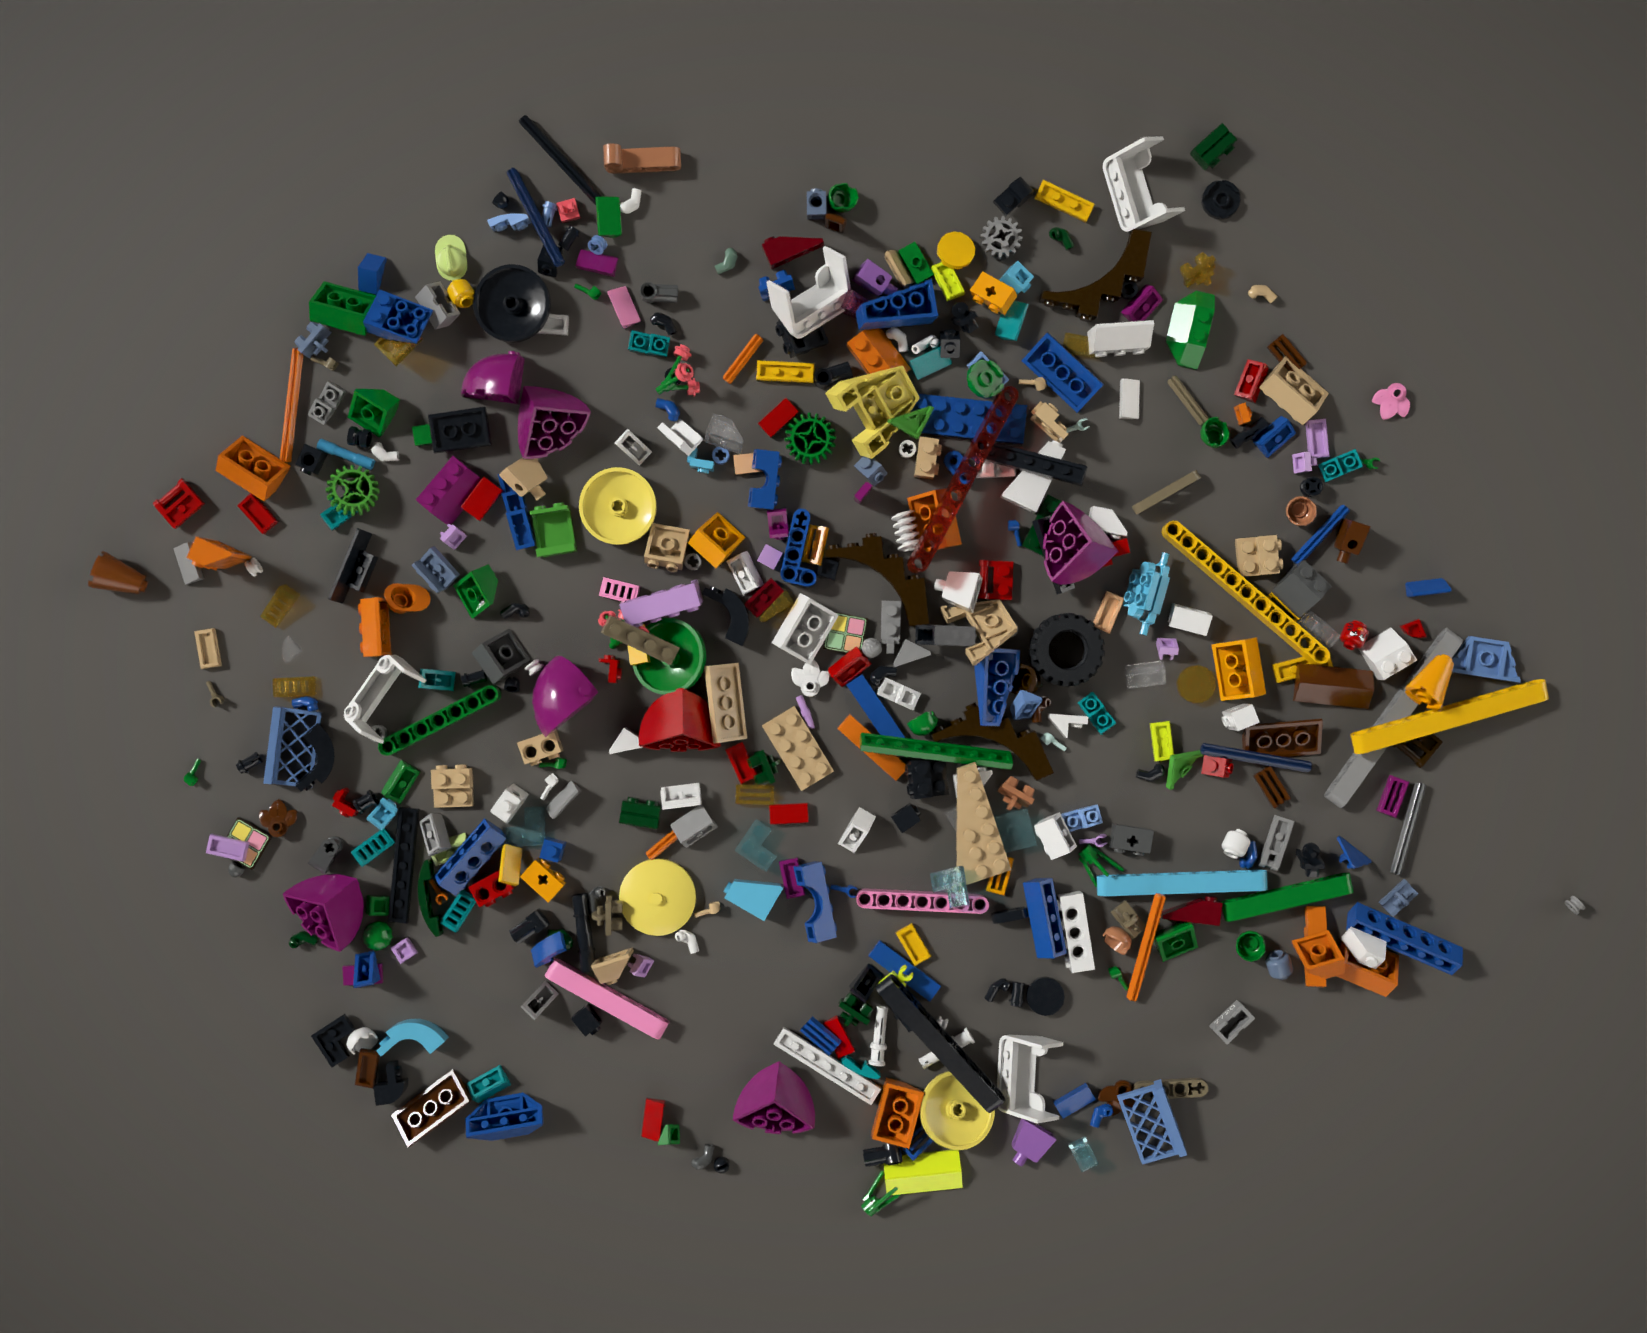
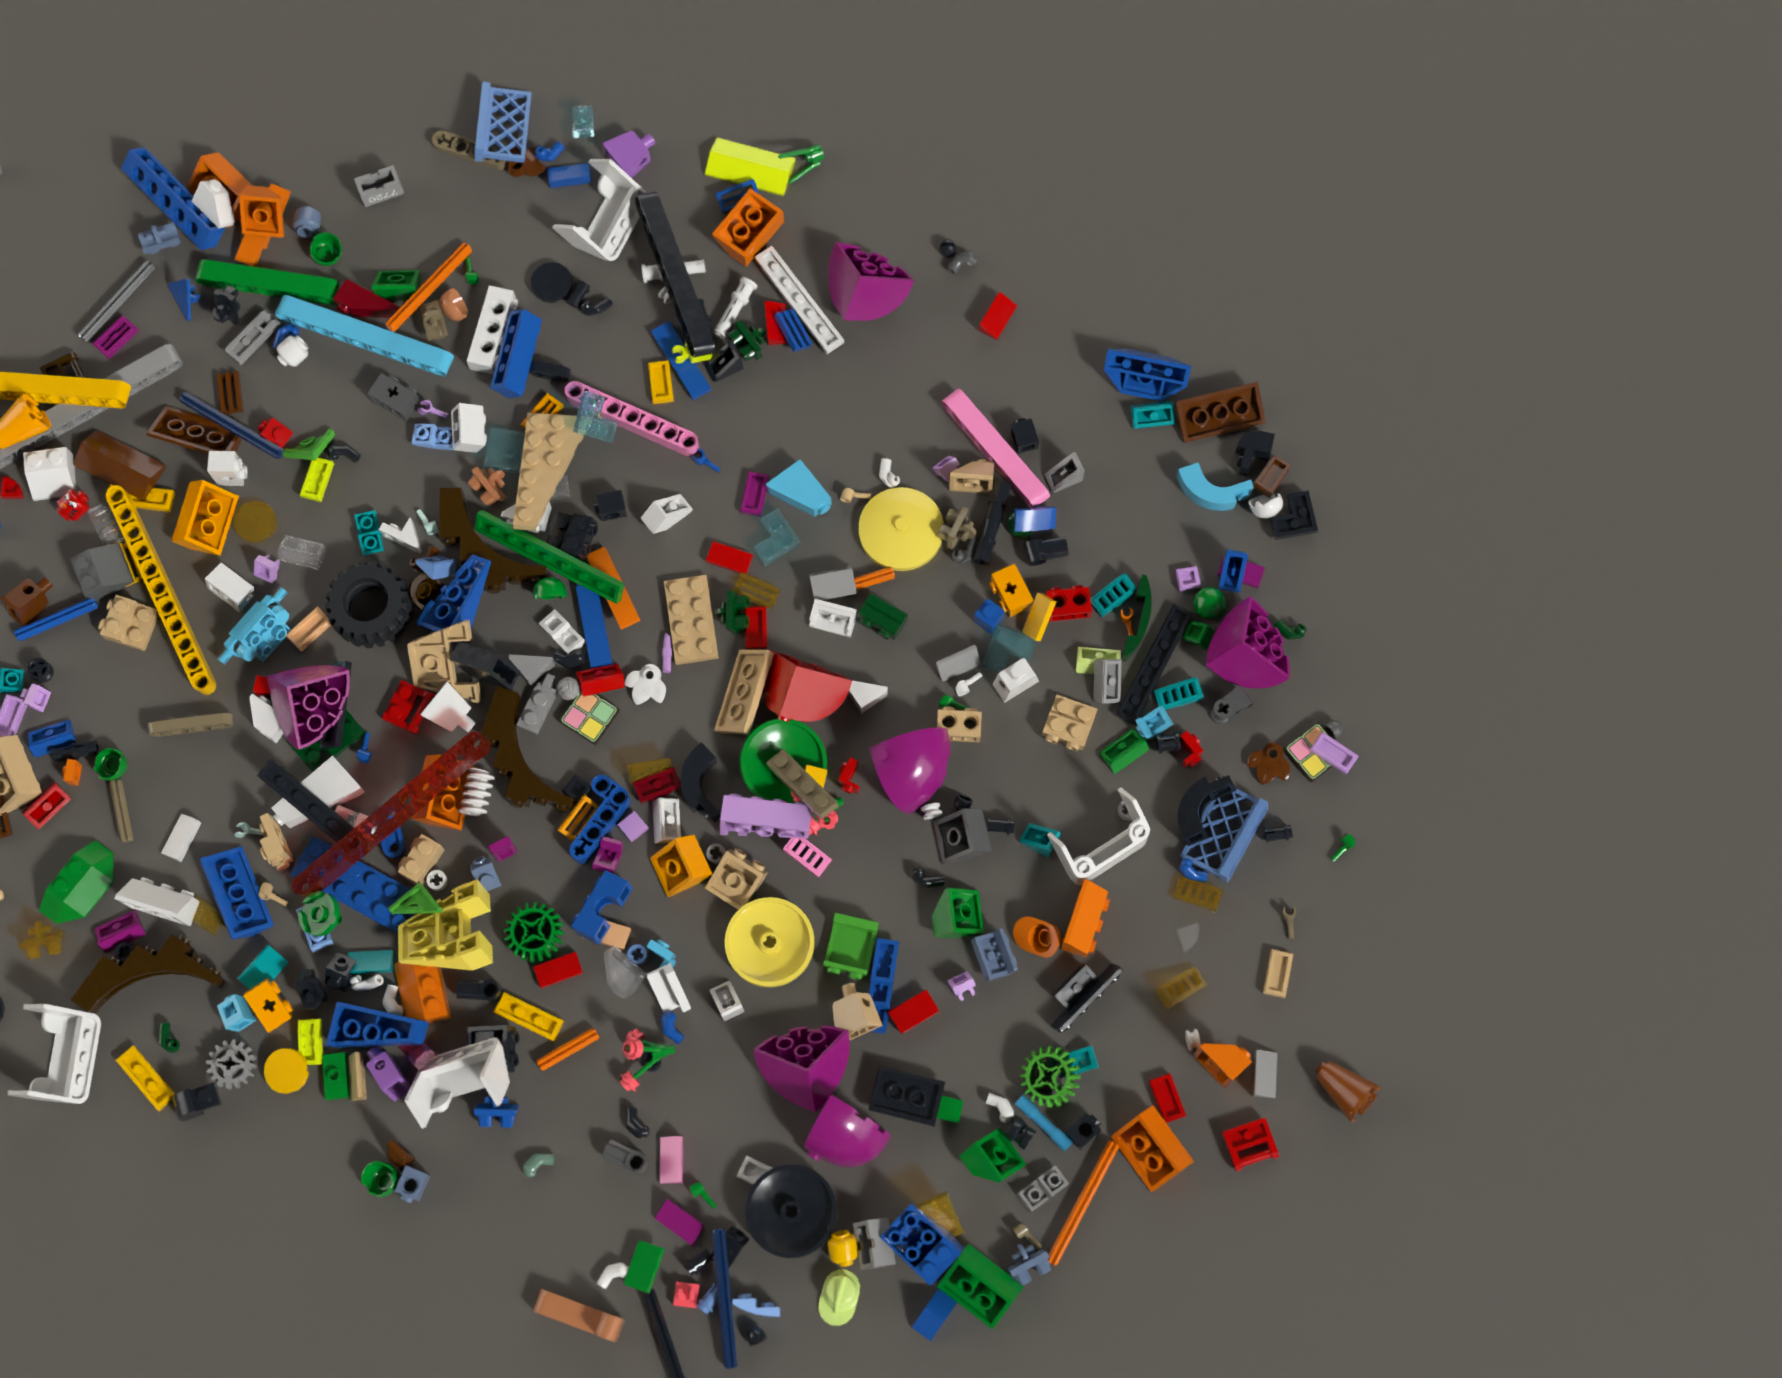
camera: 155 degrees left, 15 degrees down
green beam [378,685,502,756] -> none
magenta slope [415,456,481,525] -> none
blue brick [434,818,506,896] -> none
medium blue bush [588,235,607,255] -> none
teal slope [627,330,670,357] -> none
green slope [658,1124,680,1145] -> none
dark red slope [762,236,824,270] -> none
white slope [772,593,839,665] -> none
blue arch [794,861,837,943] -> none
teal slope [841,1055,881,1079] -> none
black piece [863,1143,903,1167] -> none
light yellow dish [920,1071,995,1150] -> none
green plant [1078,844,1124,888] -> none
nougat hair [1286,496,1317,526] -> none

